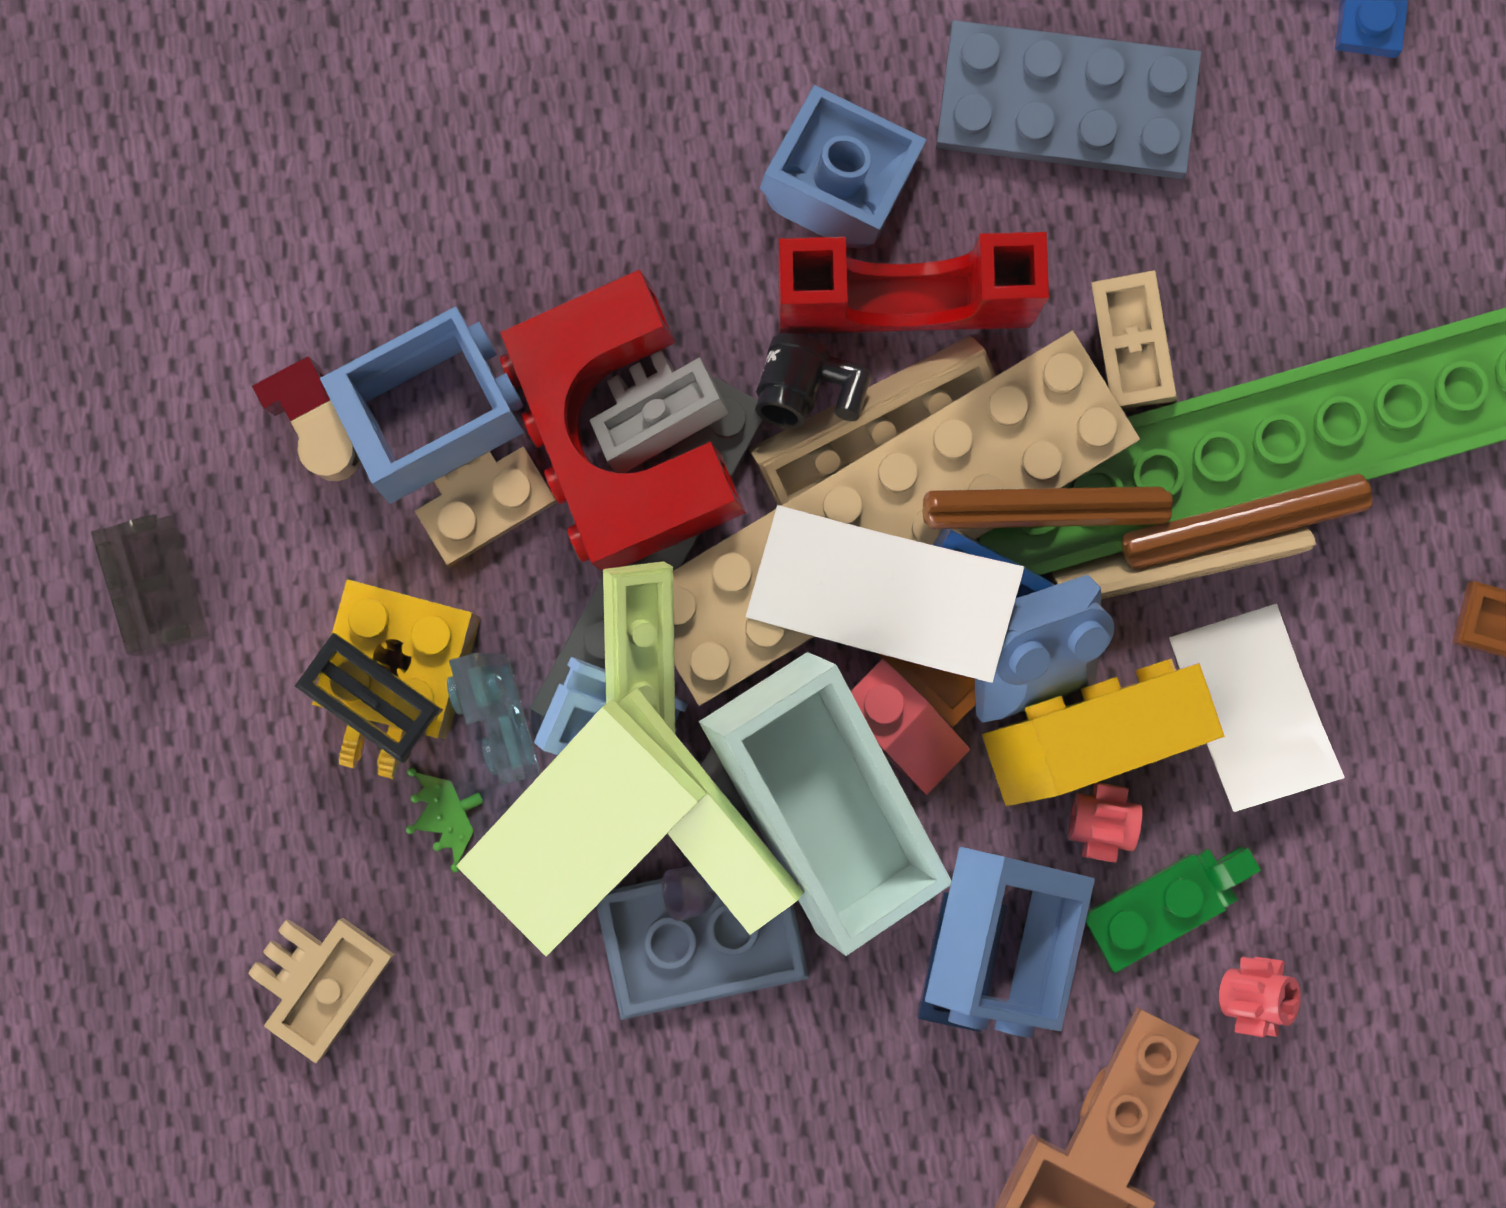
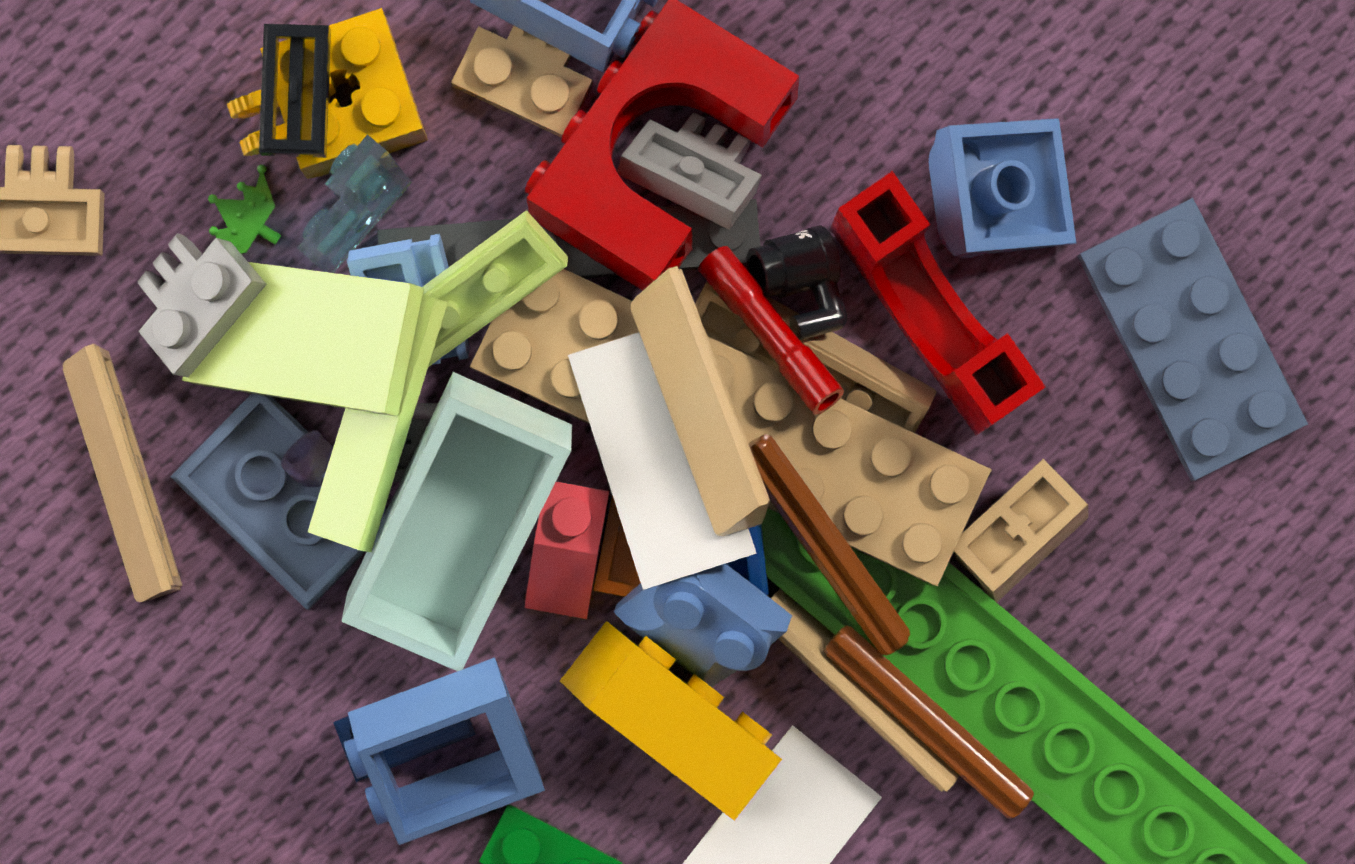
camera: 50 degrees right, 0 degrees up
coral gear [1068,782,1142,863] -> none
none -> tan slope [63,344,183,602]
none -> hinge [138,233,267,378]
none -> tan slope [631,266,770,536]
none -> red piece [698,246,844,415]

